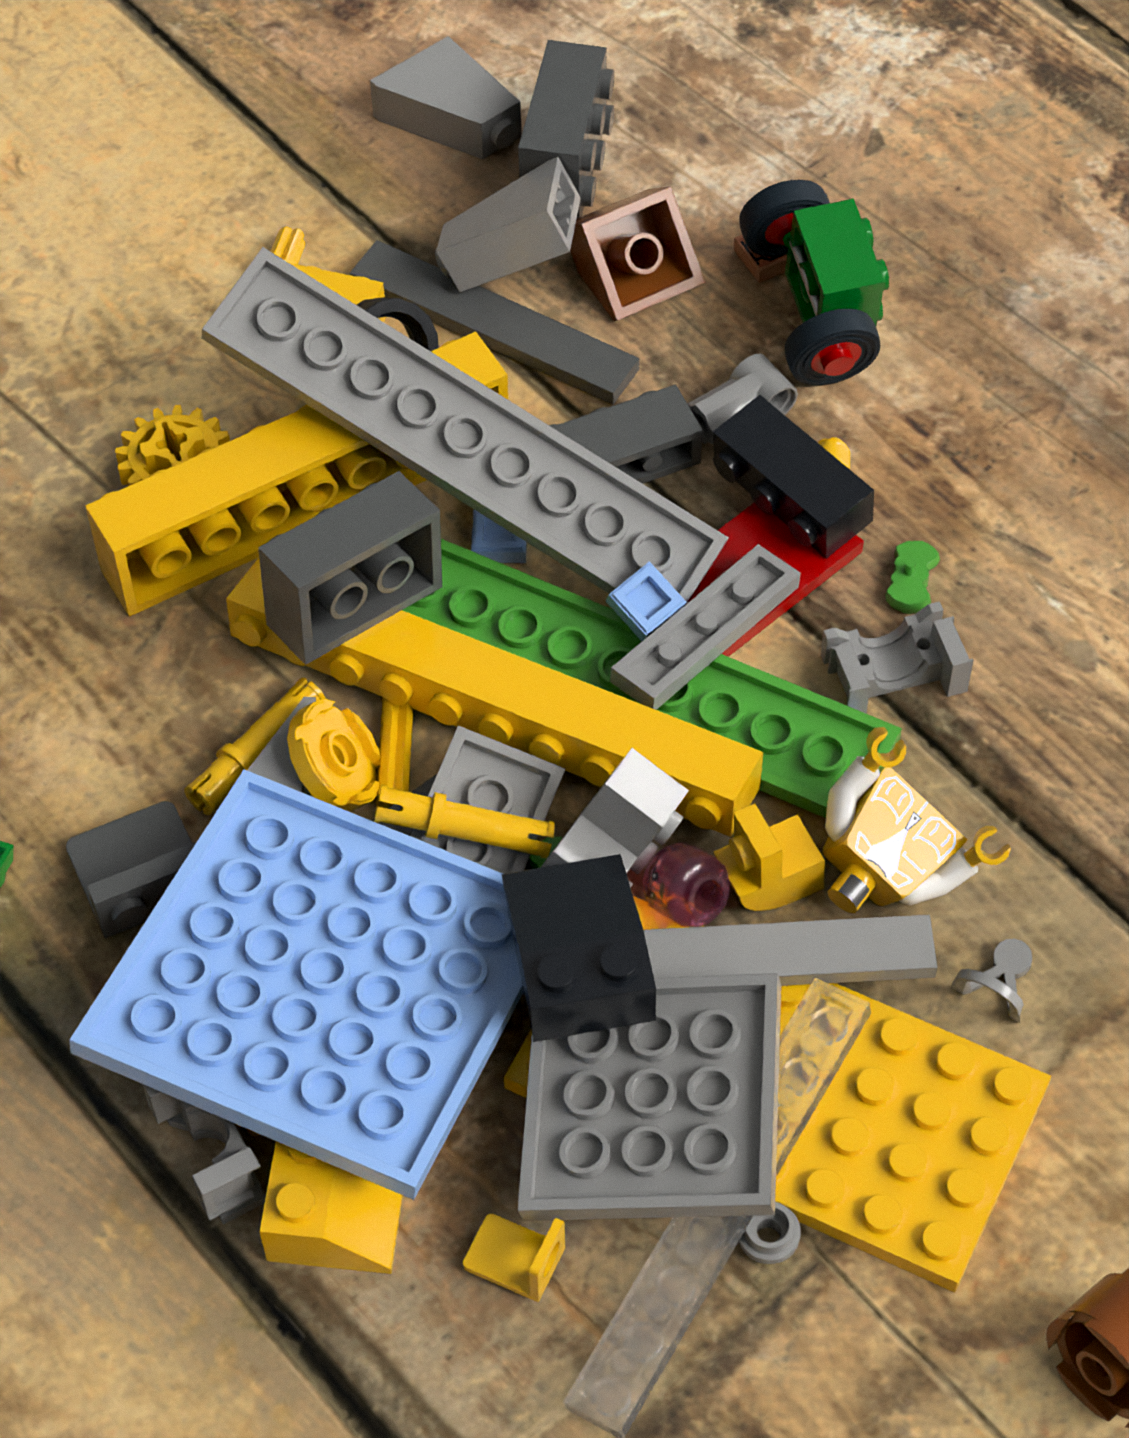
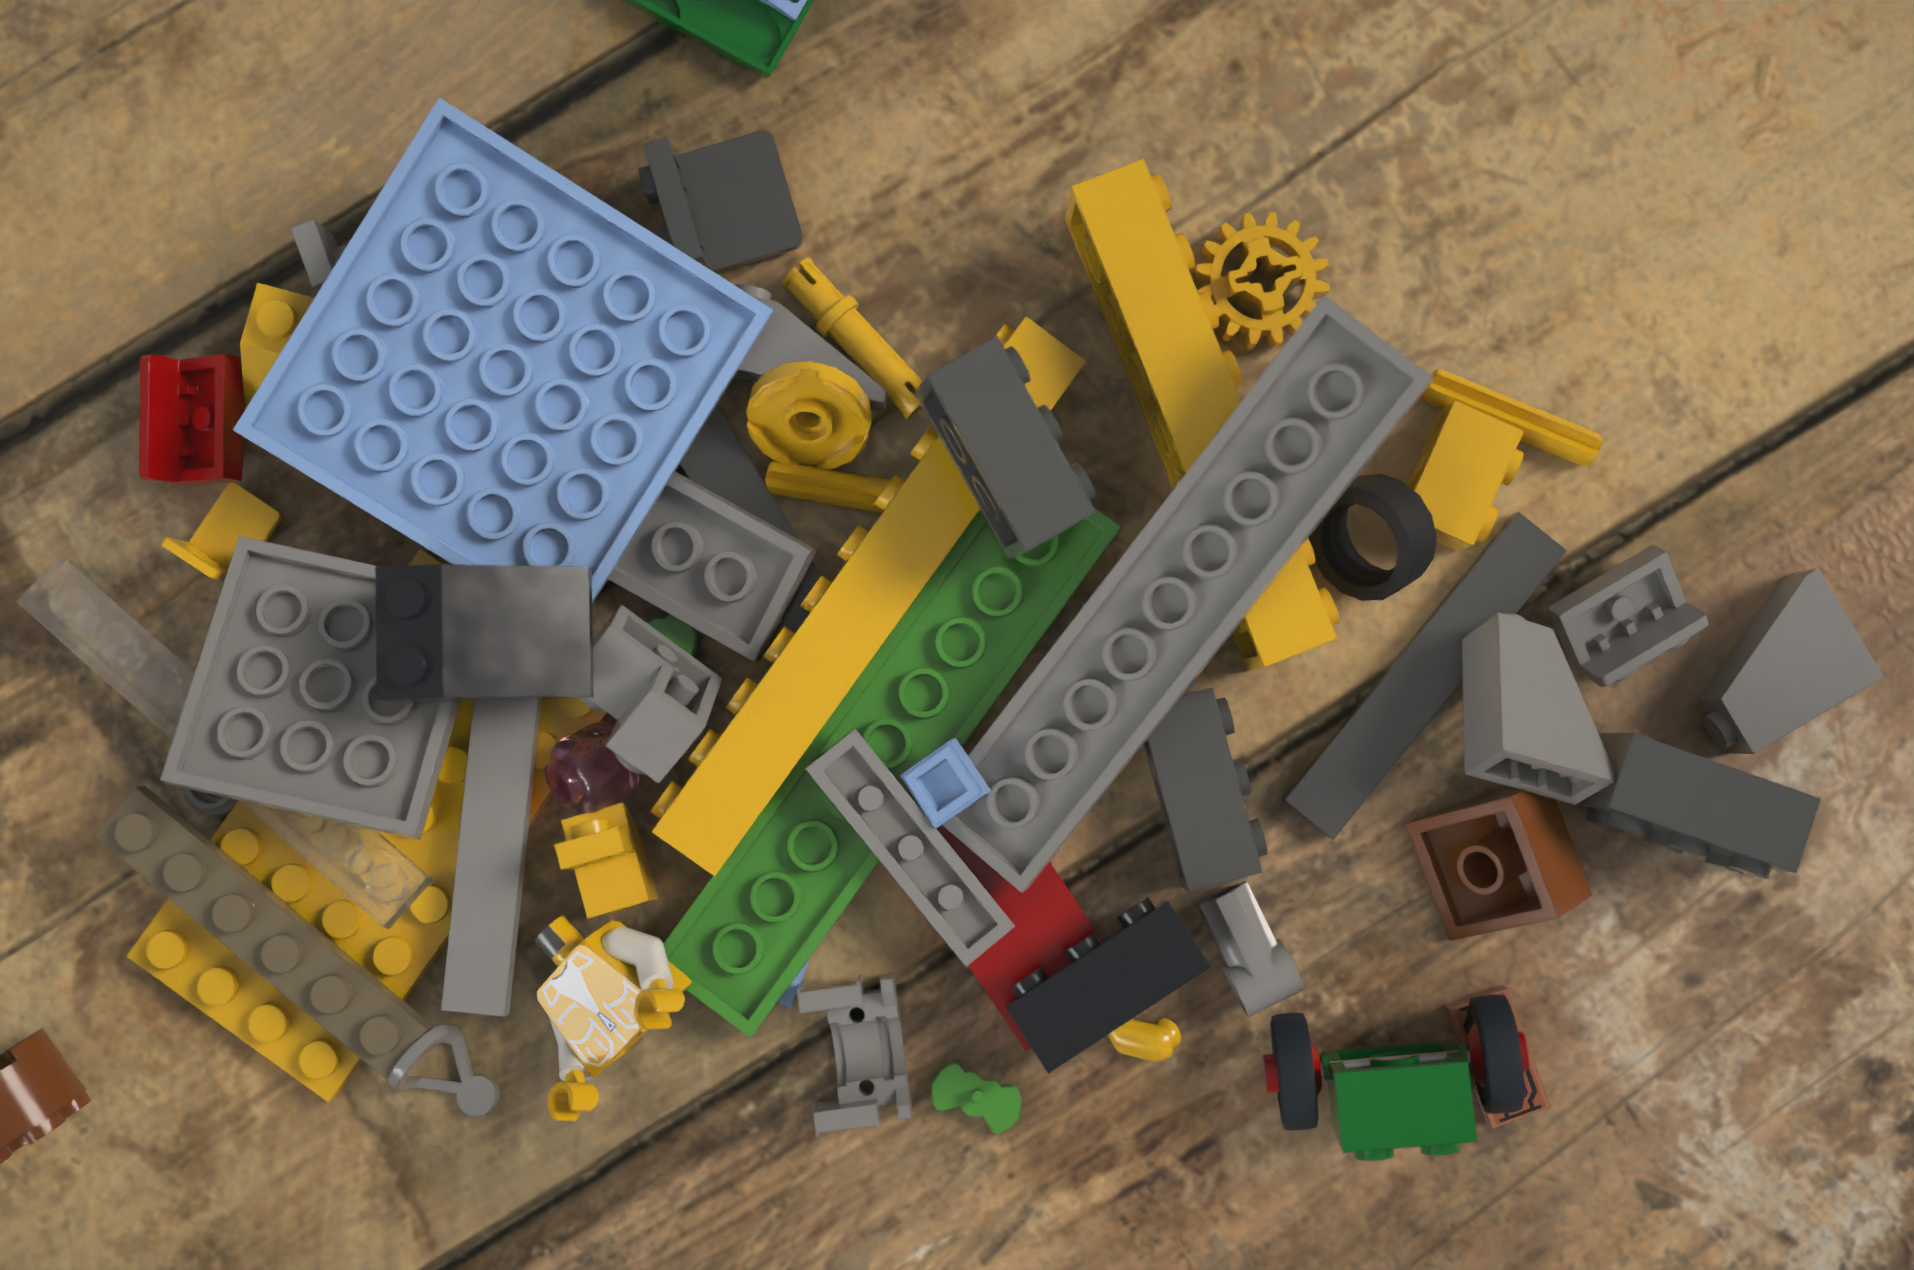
camera: 100 degrees right, 30 degrees up
yellow pin [374,785,555,859] -> none
none -> dark tan plate [94,786,434,1079]
none -> red bracket [139,354,243,486]
none -> light grey bracket [1547,545,1709,687]

